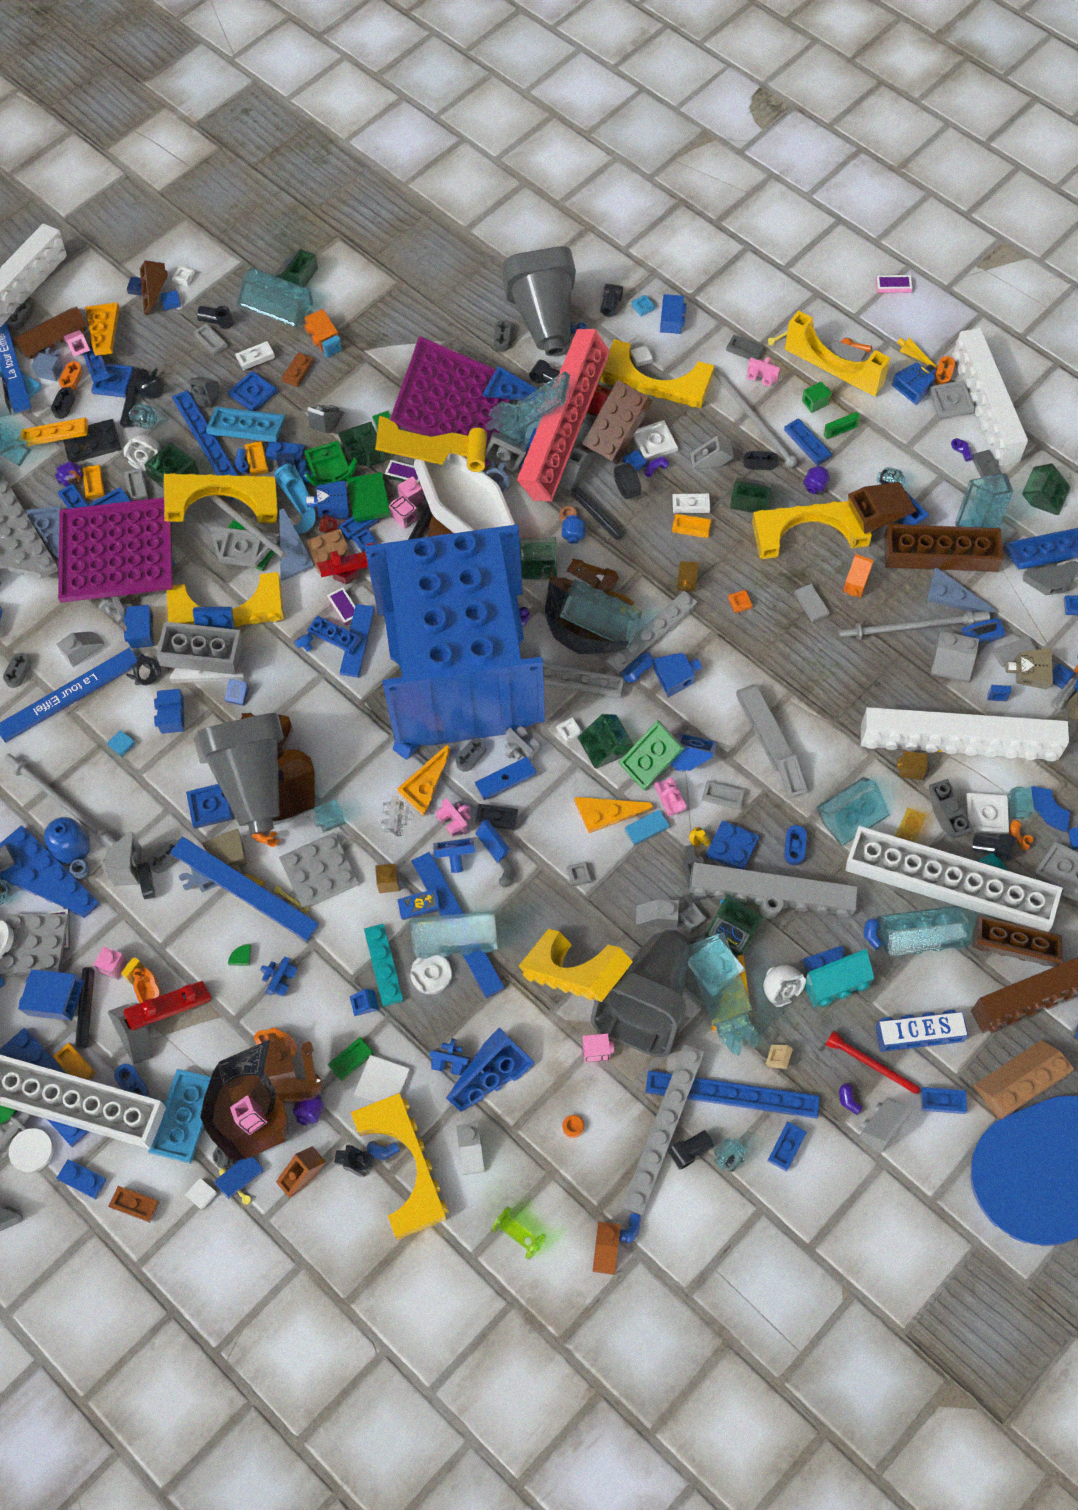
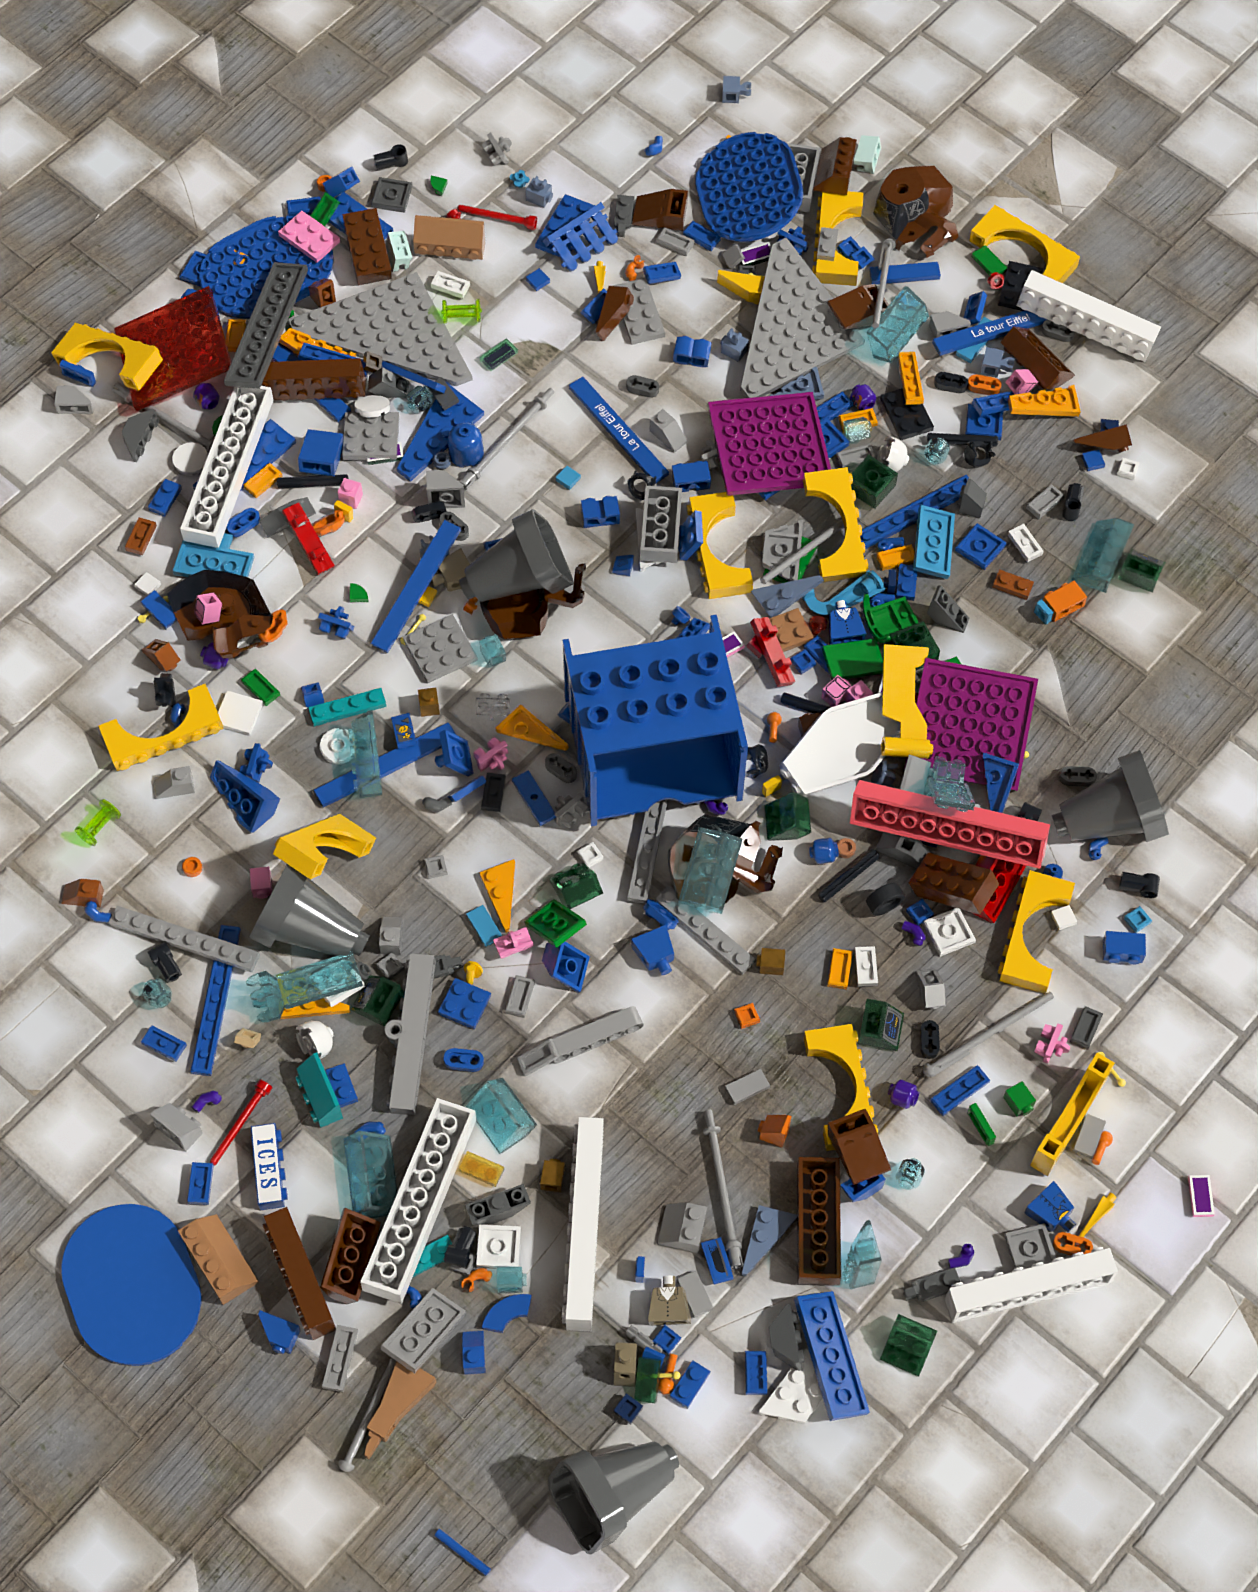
camera: 85 degrees right, 0 degrees up
none -> clear light blue brick [843,417,872,442]

